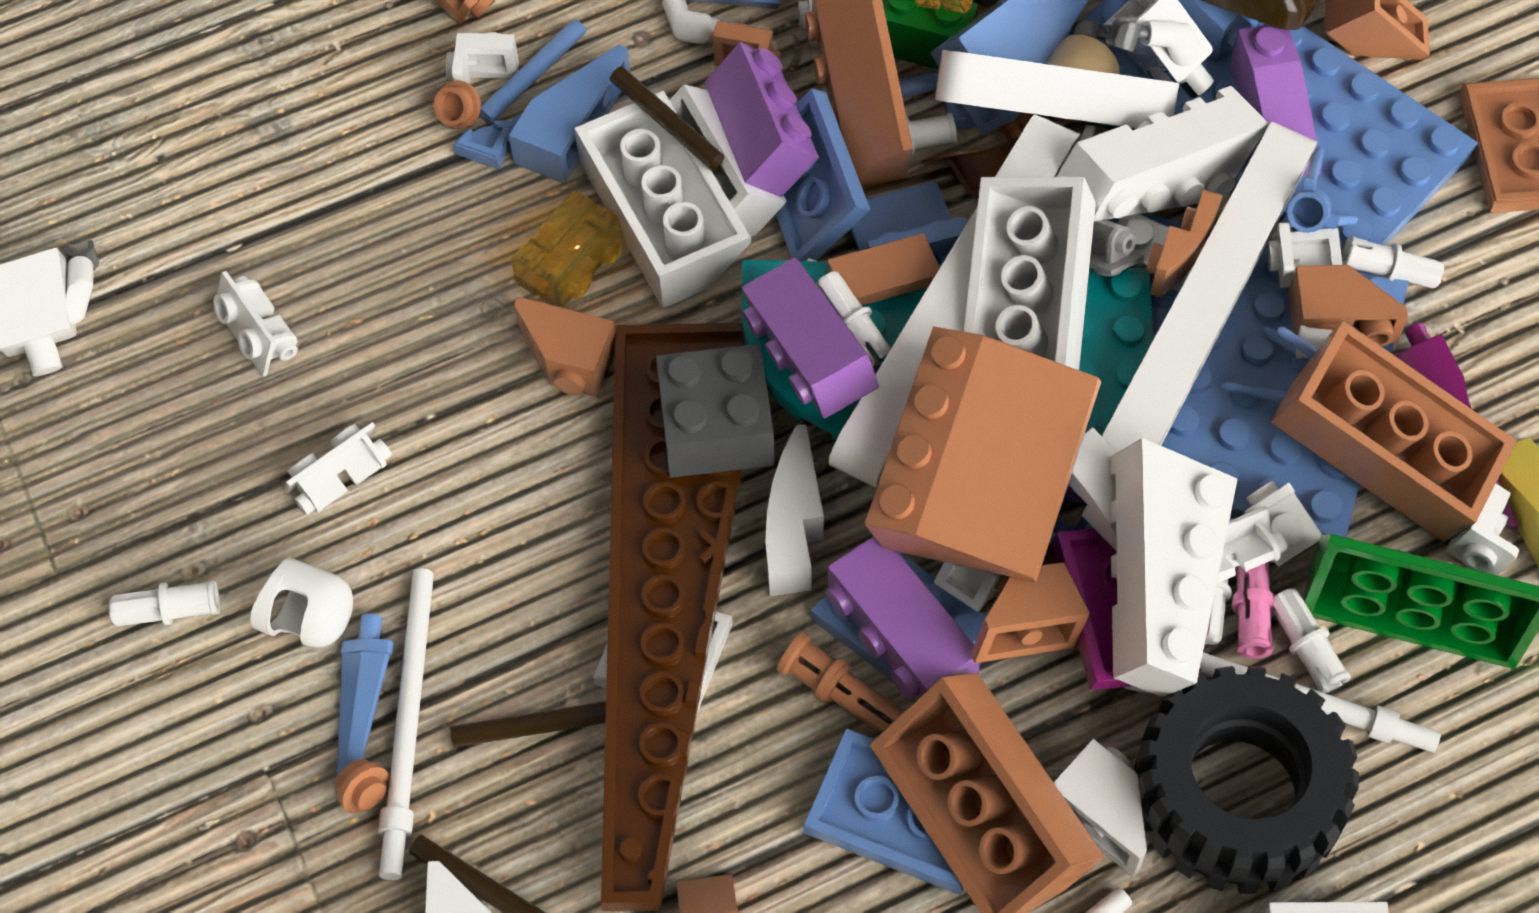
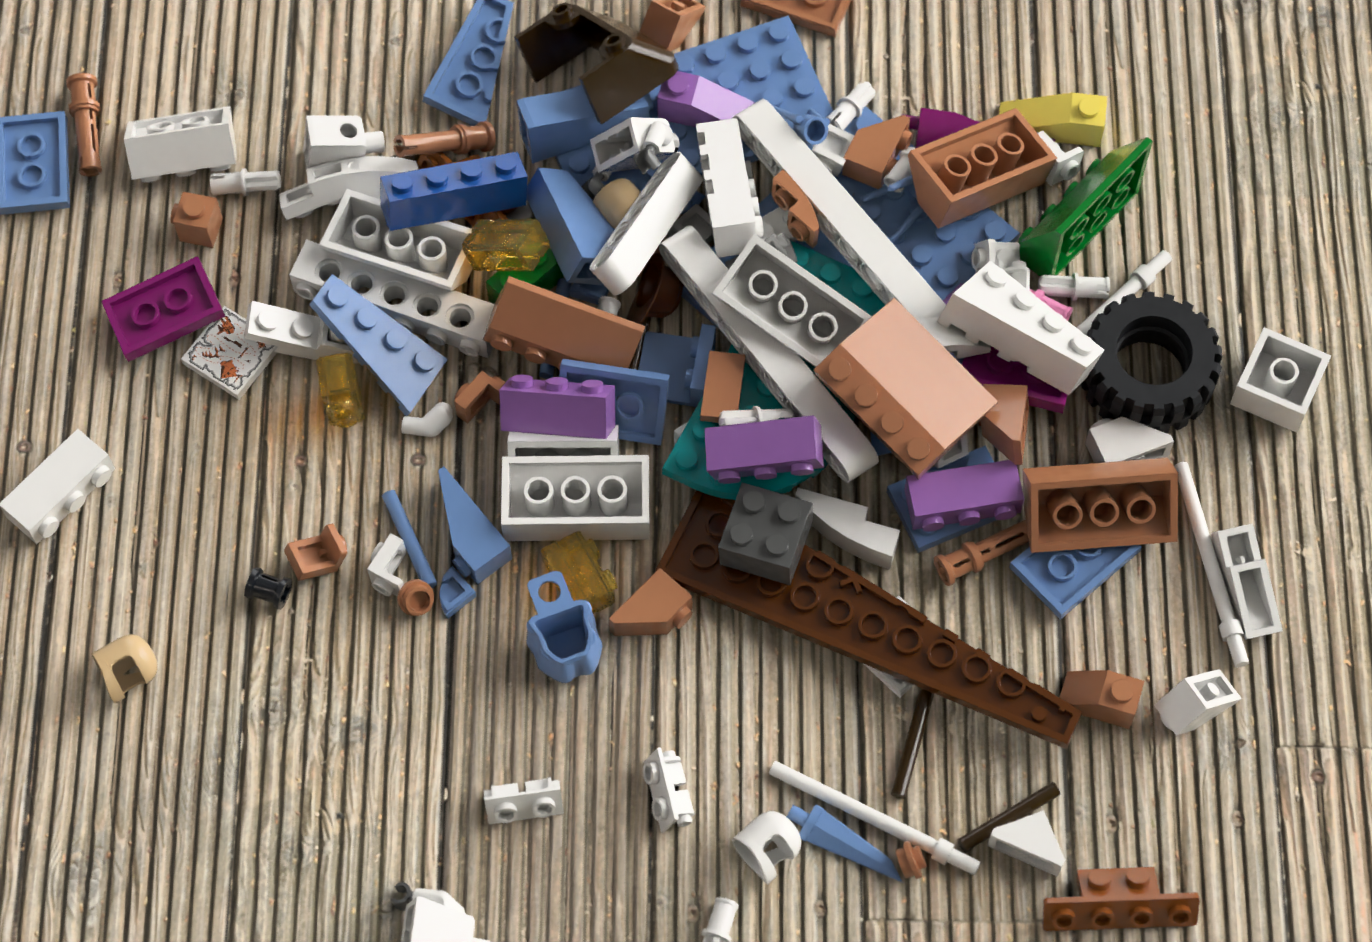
camera: 65 degrees left, 5 degrees up
dark brown bar [610,66,724,170] -> none
none -> medium blue piece [526,571,603,683]

